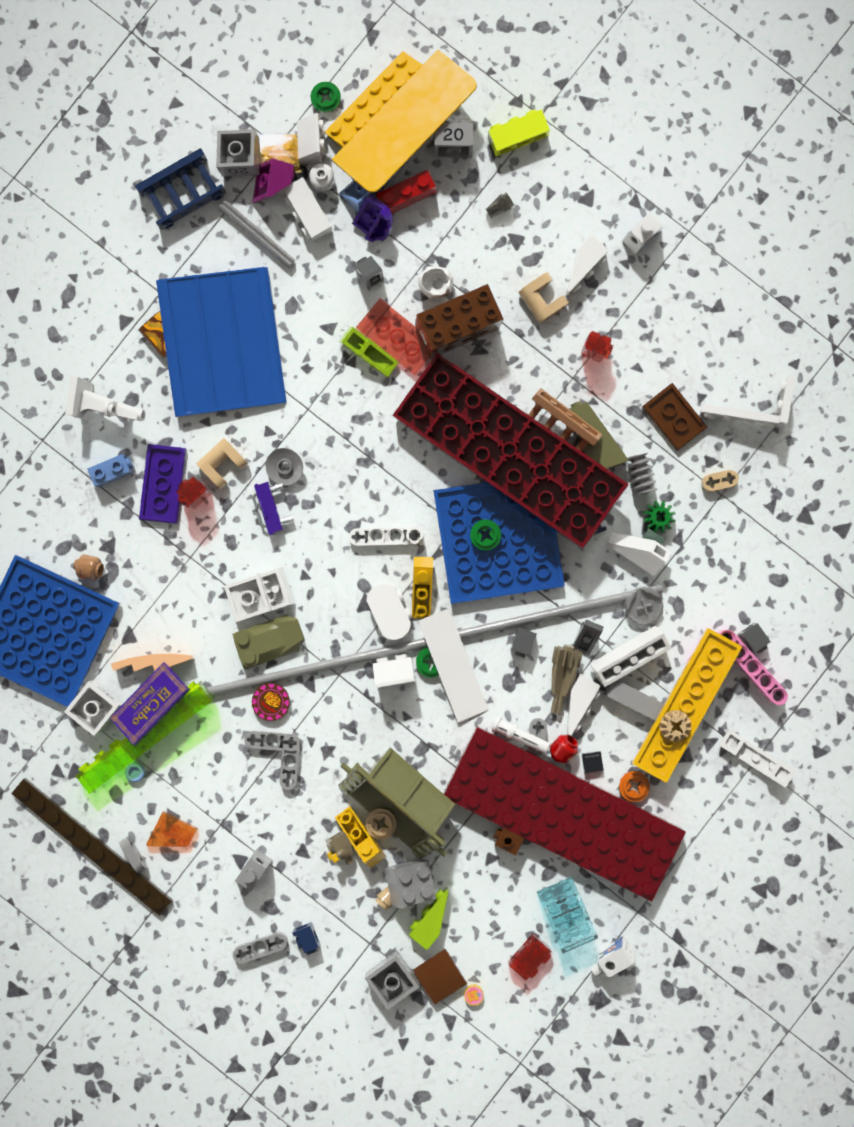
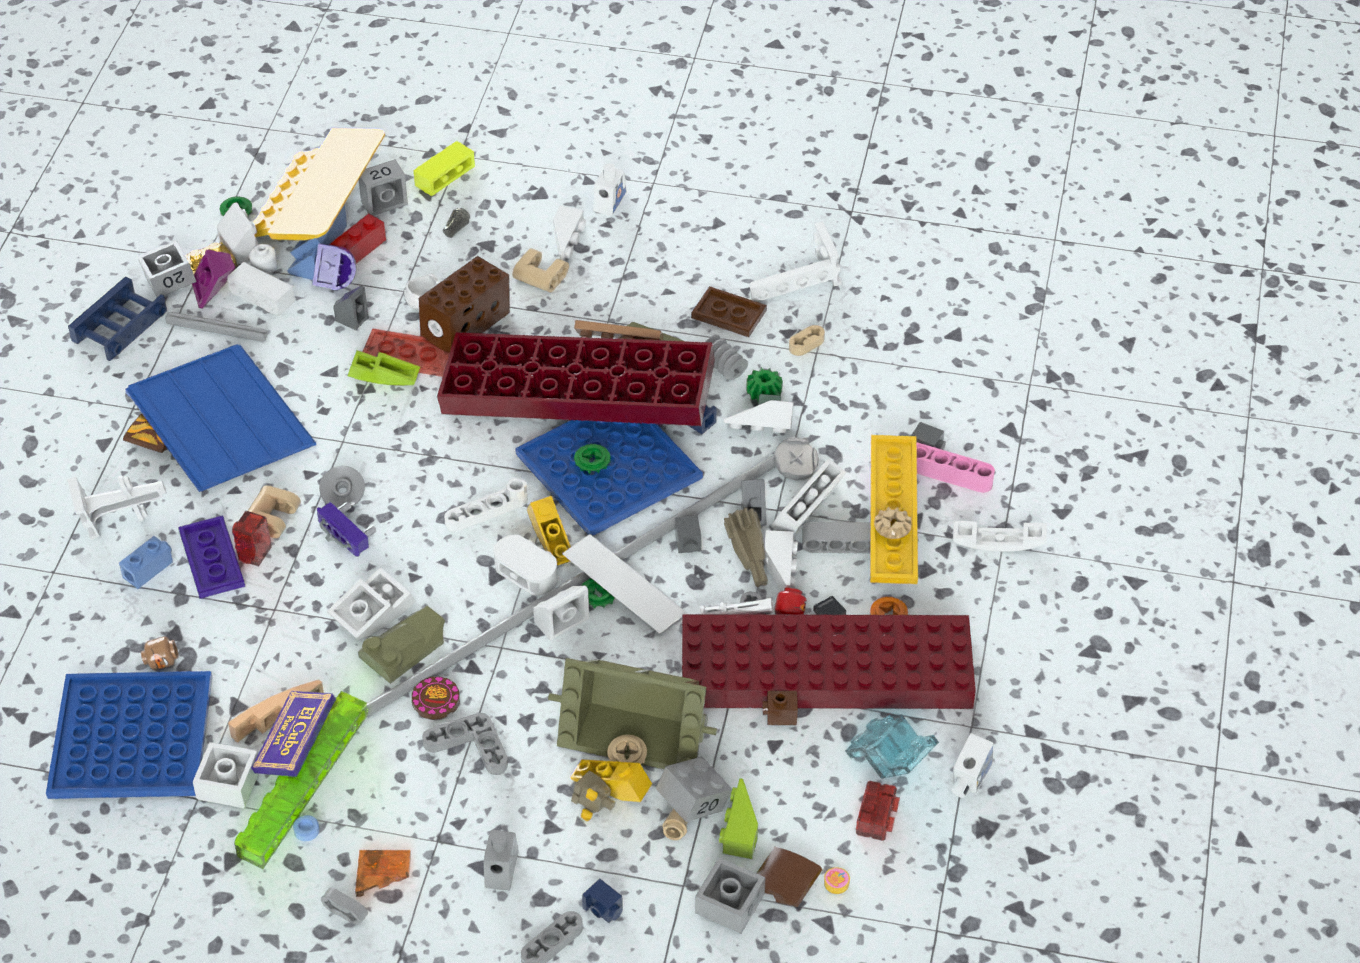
camera: 25 degrees left, 40 degrees down
dark brown plate [11,778,173,916] -> none
clear red brick [581,331,614,363] -> none

